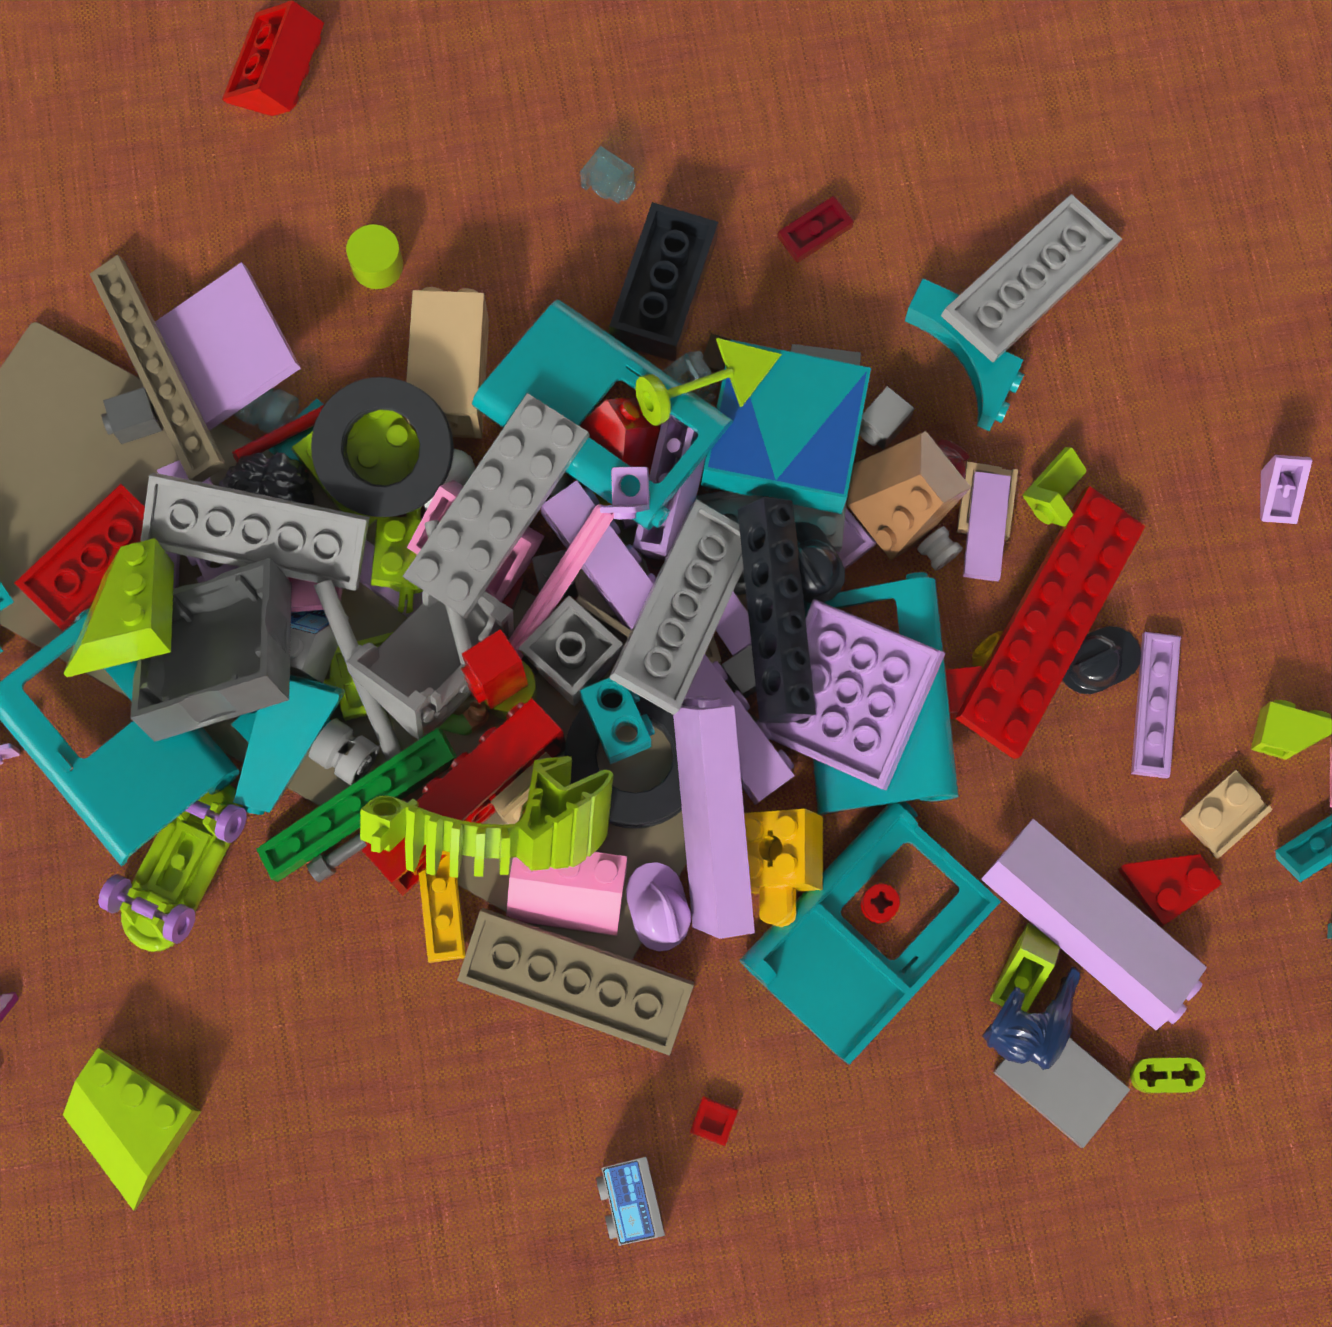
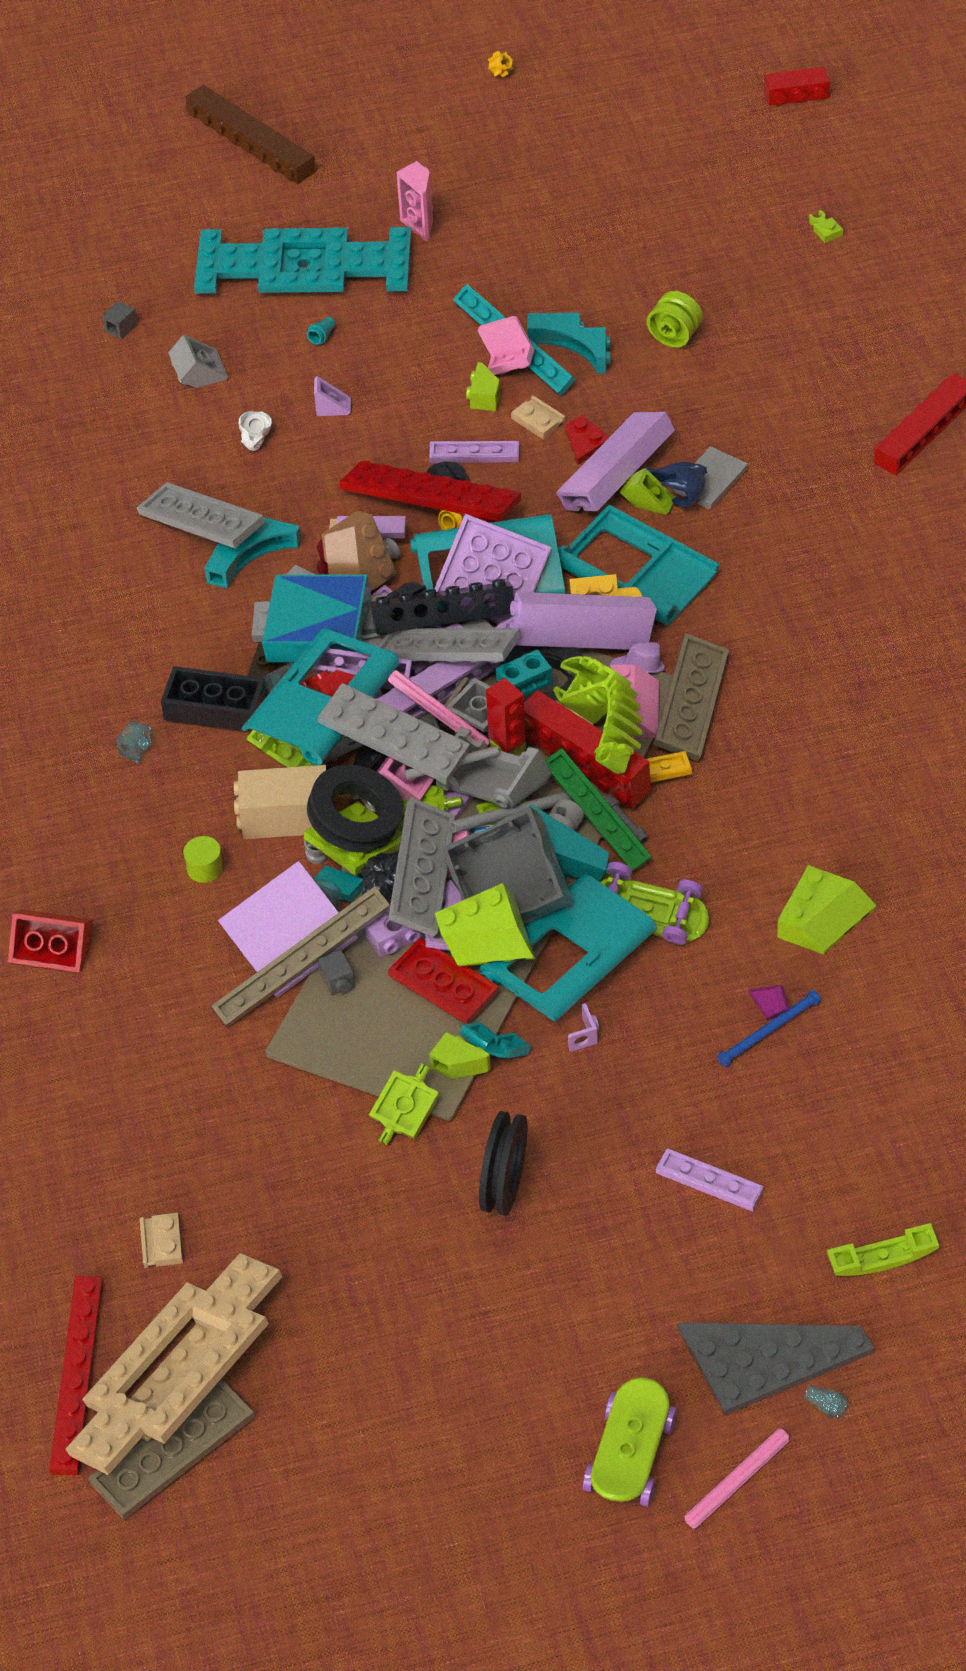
camera: 90 degrees left, 25 degrees down
red bar [232,404,325,462] -> none
slope [596,1157,665,1246] -> none
lavender bracket [600,467,650,519] -> none
lime piece [635,338,782,426] -> none
red tile [690,1096,738,1146] -> none
dark red plate [777,196,854,263] -> none
red wheel [860,884,900,924] -> none
lime bracket [1022,447,1086,527] -> none
lime beam [1130,1058,1206,1093] -> none
none -> white hair [238,411,272,451]

